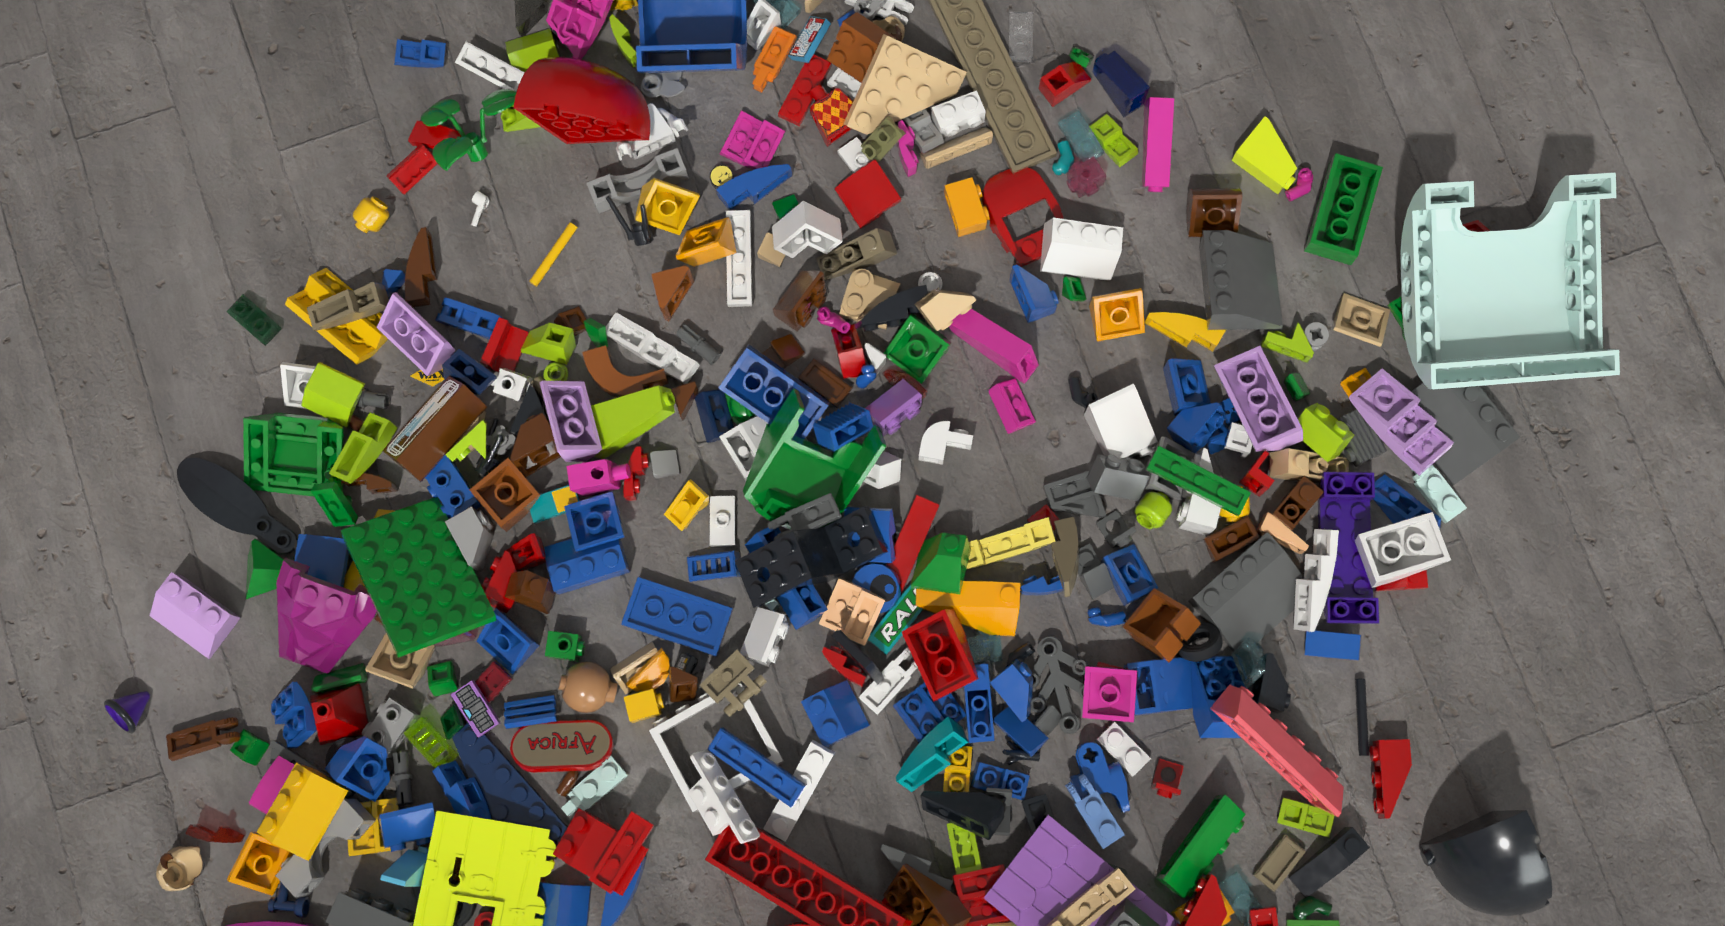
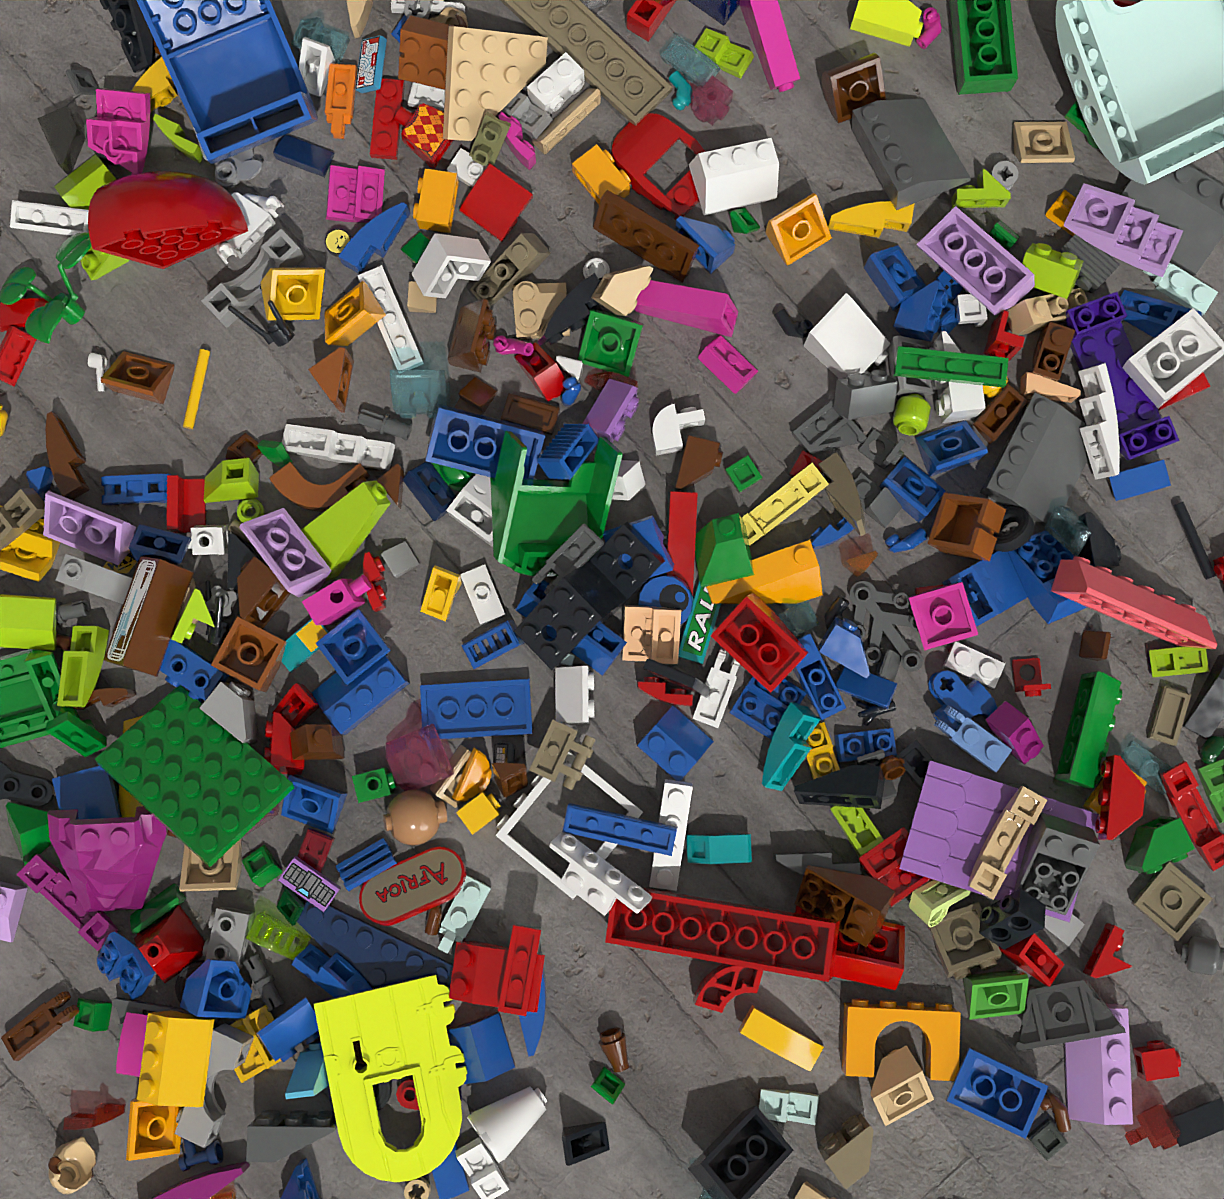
camera: 25 degrees left, 5 degrees up
none -> magenta slope [16,854,119,951]
none -> light grey slope [56,554,132,604]
none -> dark orange slope [101,351,174,405]
none -> dark blue slope [273,135,334,178]
none -> clear pink slope [386,723,454,791]
none -> clear light blue slope [390,370,450,418]
none -> light orange brick [413,169,459,233]
none -> reddish brown plate [593,190,700,283]
none -> reddish brown slope [675,435,723,492]
none -> teal slope [687,833,752,864]
none -> green plate [725,455,763,493]
none -> clear orange slope [842,551,878,577]
none -> reddish brown plate [880,755,905,780]
none -> blue slope [915,420,988,477]
none -> magenta brick [986,701,1044,765]
none -> reddish brown slope [1079,631,1111,661]

